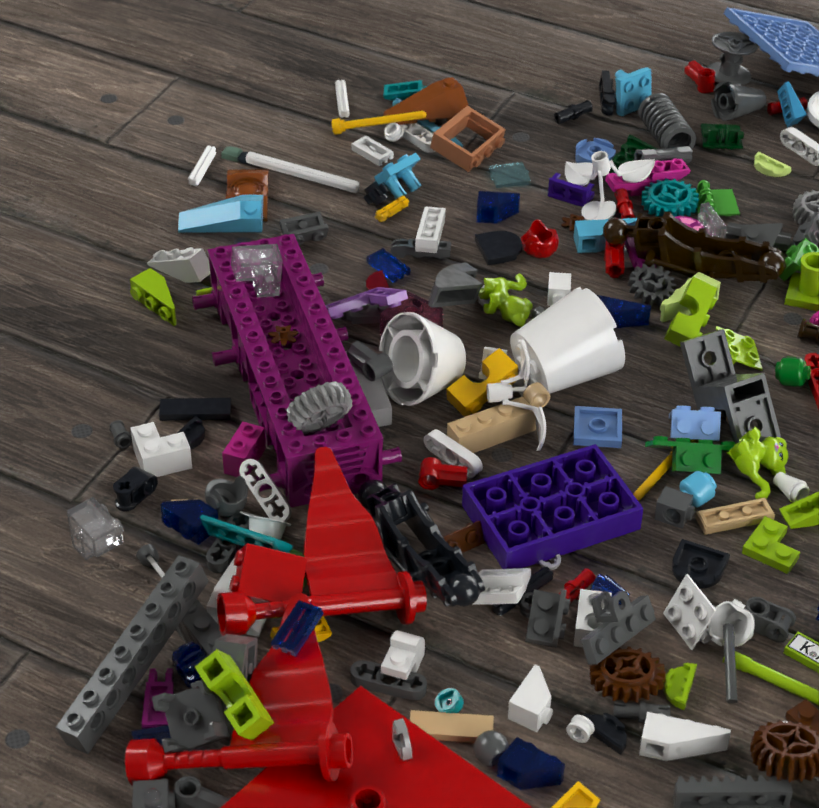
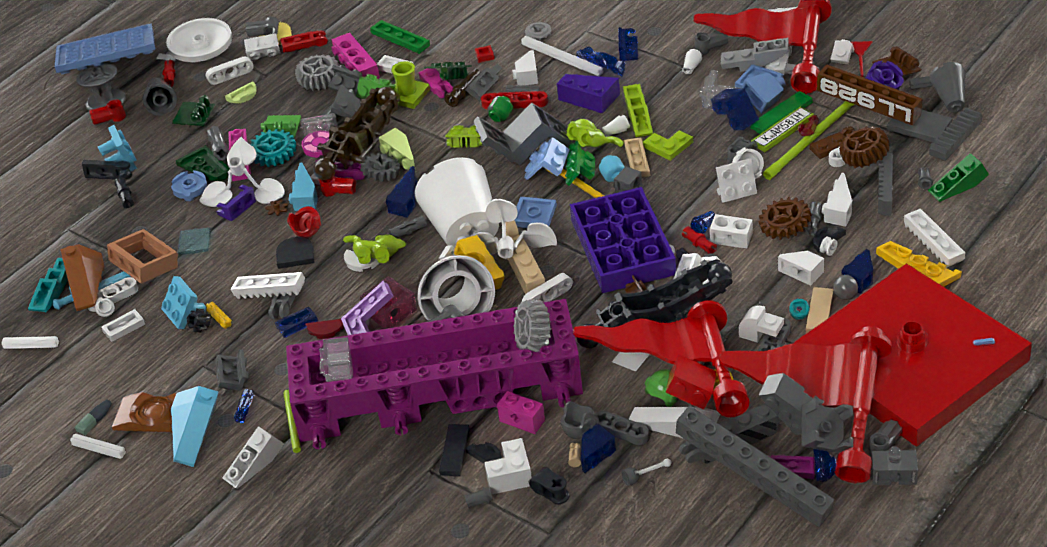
camera: 75 degrees left, 0 degrees up
clear brick [67,497,124,560] -> none
lime slope [130,268,177,326] -> none
clear blue gear [172,641,207,689] -> none
lime arch [195,649,274,741] -> none
teal slope [200,515,294,553] -> none
white piece [239,511,291,540] -> none
white beam [240,459,291,522] -> none
white axle [246,151,359,193] -> none
reddish brown plant [268,325,299,346] -> none
clear blue tile [271,600,324,657] -> none
yellow piece [332,111,426,135] -> none
light grey tile [392,718,412,760] -> none
red piece [418,457,468,490] -> none
dark grey slope [428,262,482,308] -> none
clear blue slope [476,191,520,224] -> none
dark grey bracket [525,589,570,648] -> none
white brick [547,272,571,306] -> none
dark grey plate [580,591,656,664] -> none
red pin [614,188,635,219] -> none
dark grey piece [638,93,696,149] -> none
lime plate [663,663,697,711] -> none
lime arch [664,276,717,347] -> none
black tile [672,539,730,589] -> none
dark grey bar [723,624,738,703] -> none
dark azure slope [777,81,807,127] -> none

